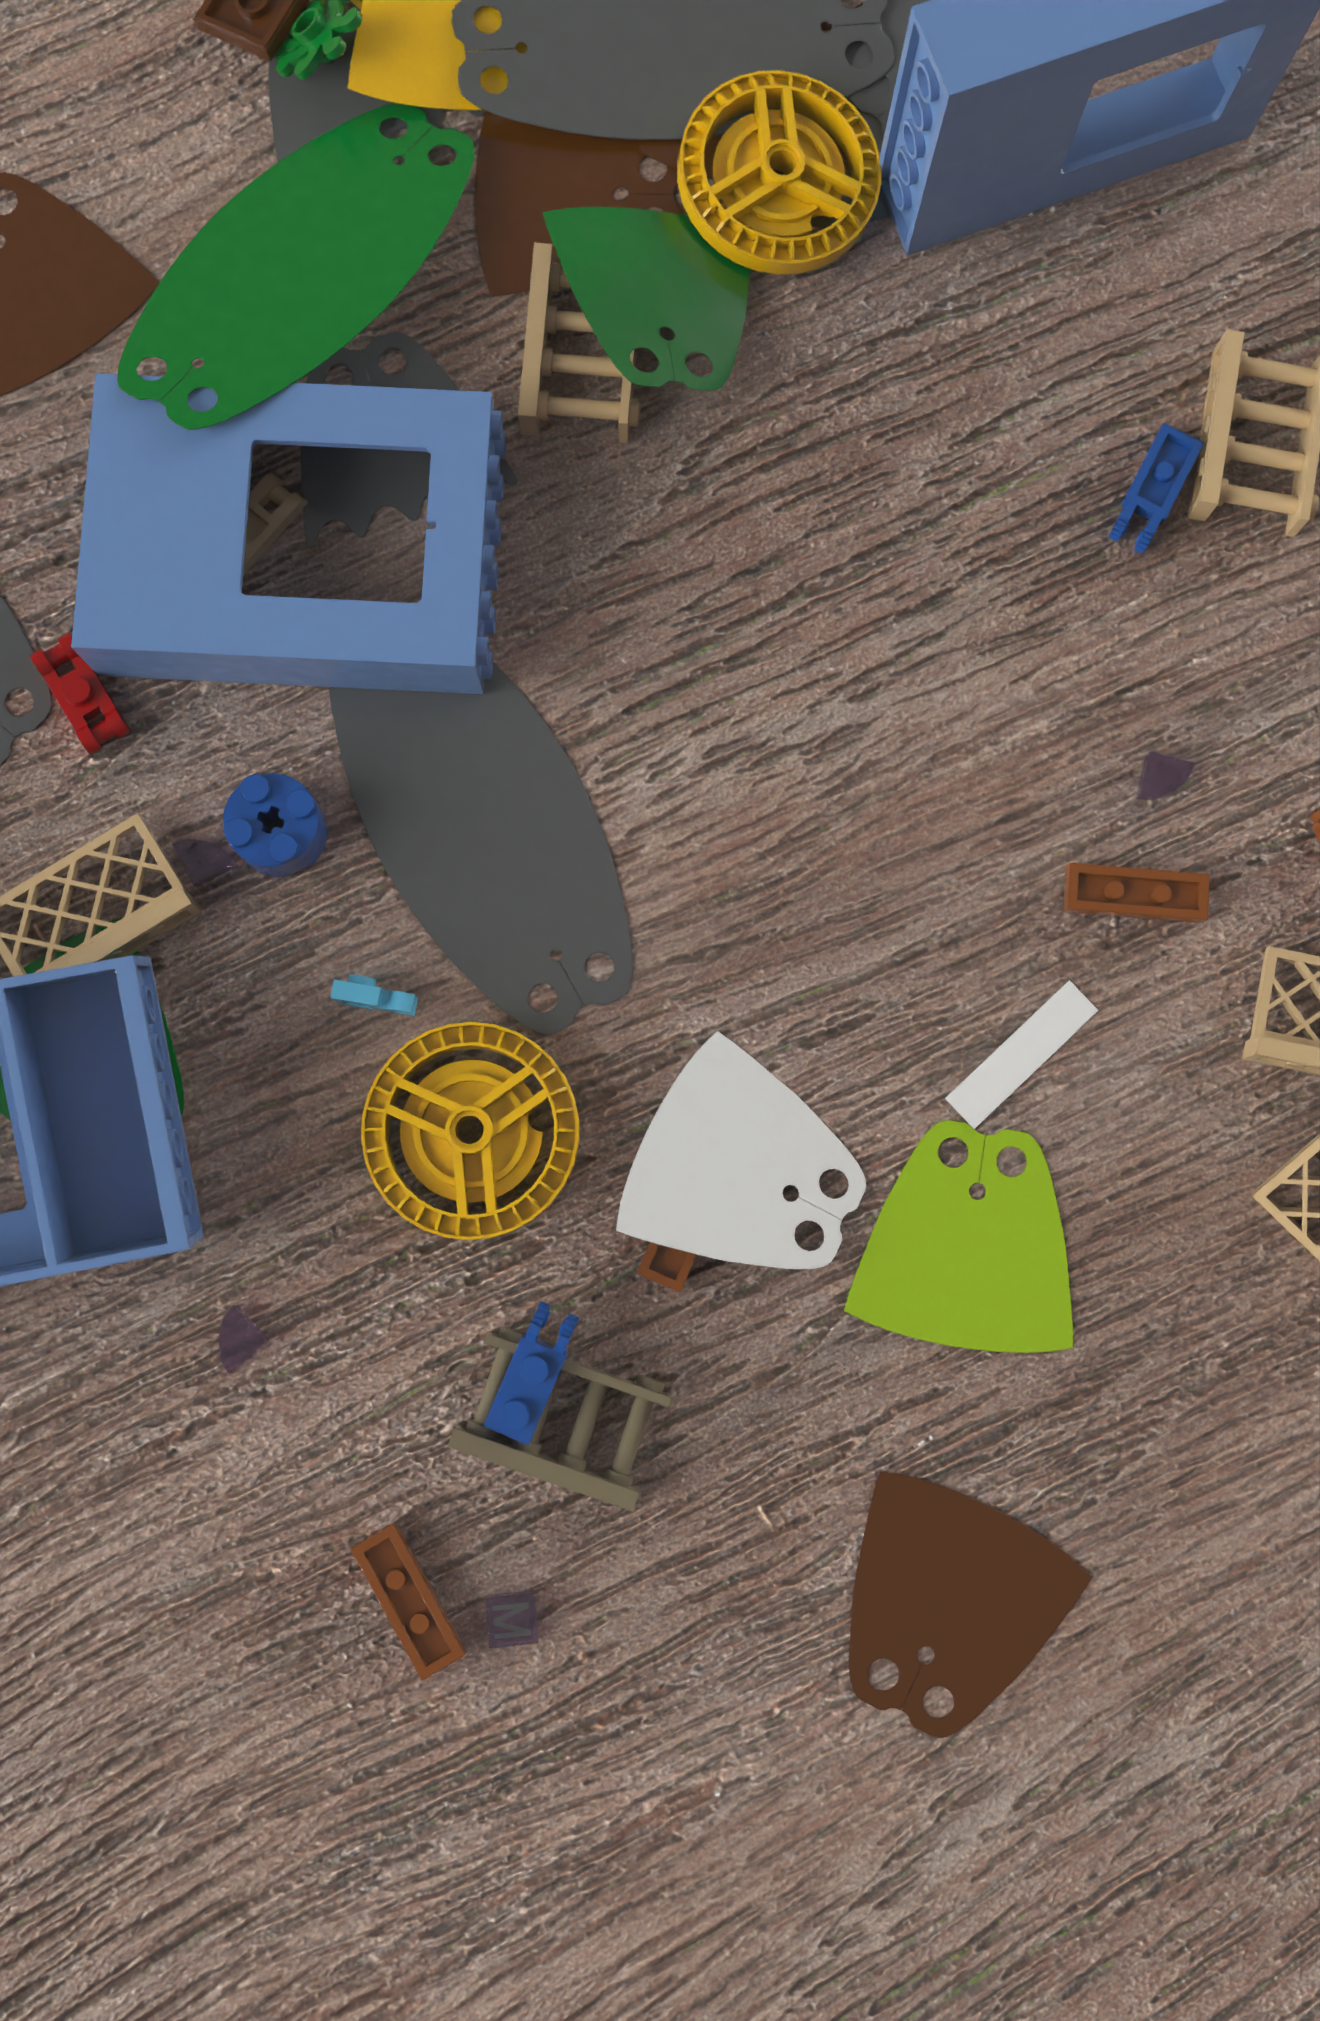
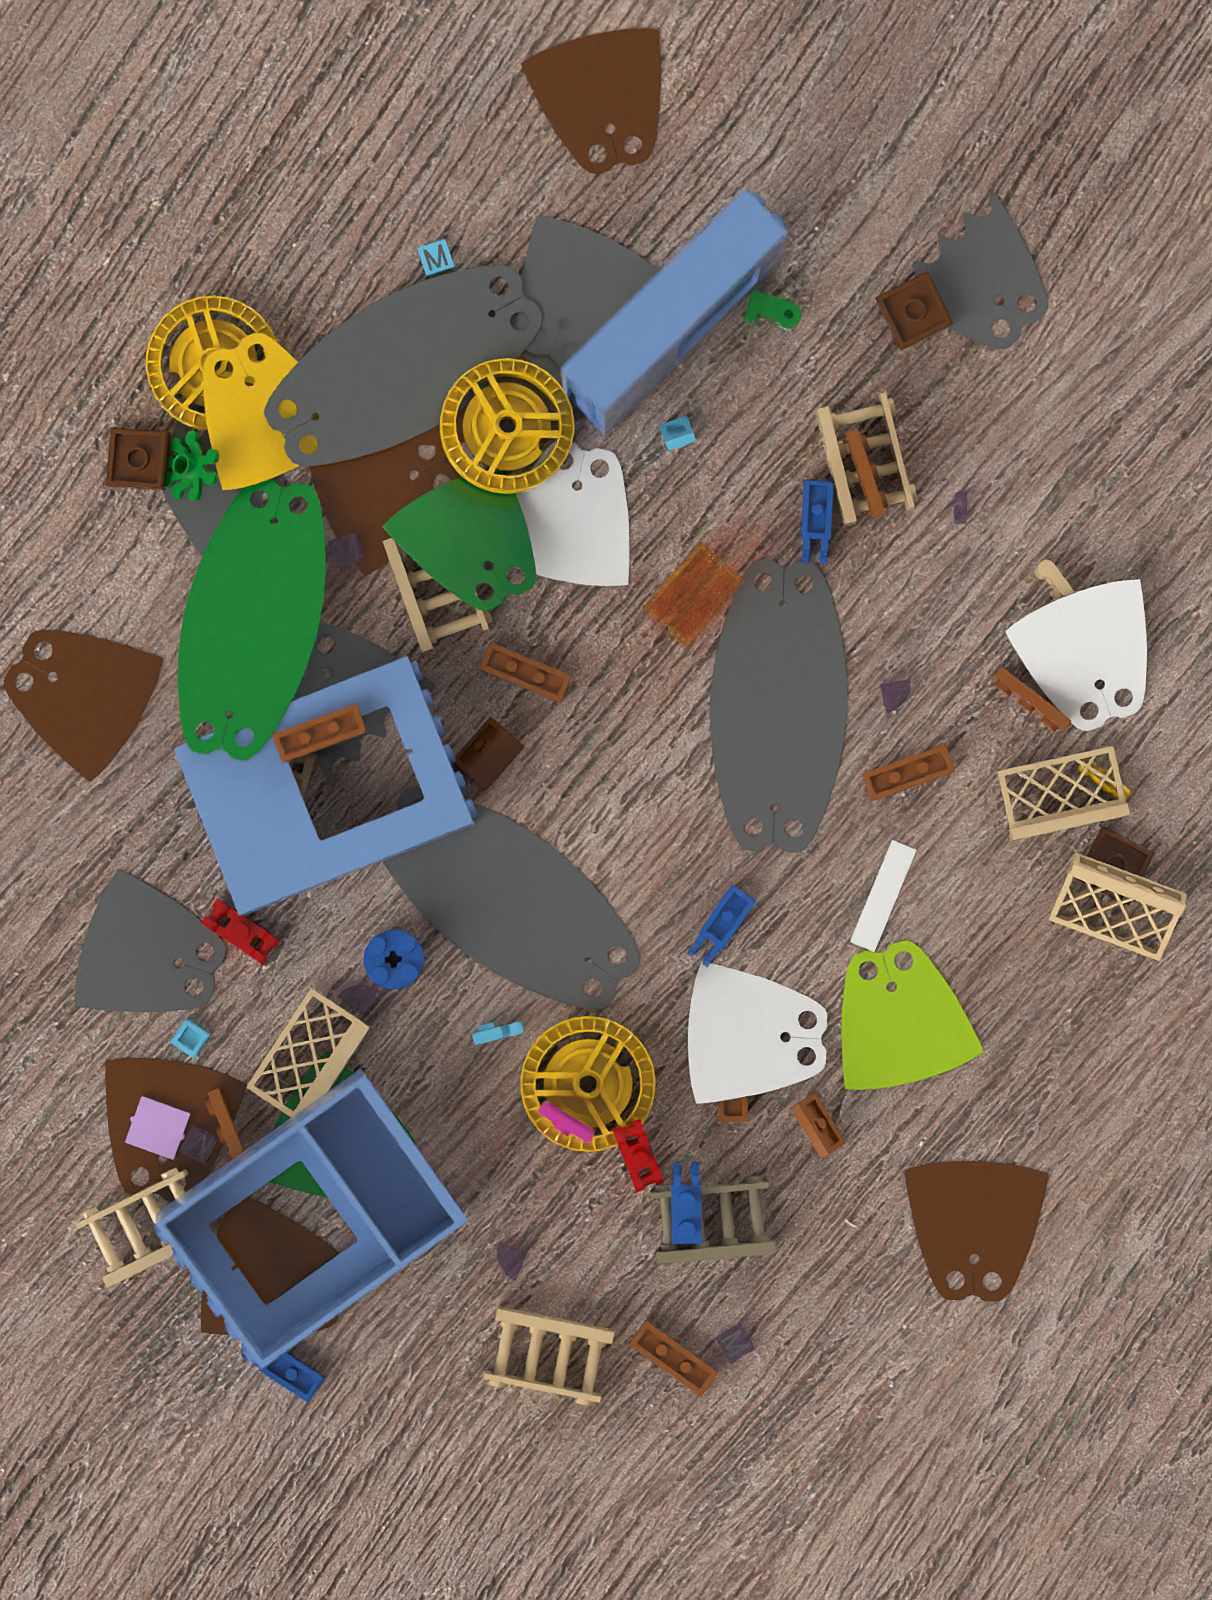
camera: 15 degrees left, 5 degrees up
none -> dark orange plate [272,704,367,763]
none -> clear purple tile [327,532,365,569]
none -> reddish brown panel [454,716,524,790]
none -> dark orange plate [479,642,572,704]
none -> tan fence [483,1306,615,1406]
none -> white piece [516,442,629,586]
none -> dark pink plate [538,1100,595,1144]
none -> red plate [612,1118,664,1193]
none -> clear orange piece [642,542,746,650]
none -> medium azure plate [659,416,696,451]
none -> blue hinge [687,884,756,967]
none -> dark grey piece [710,559,847,853]
none -> green leg [743,290,801,331]
none -> dark orange plate [791,1092,846,1159]
none -> dark orange plate [845,429,888,520]

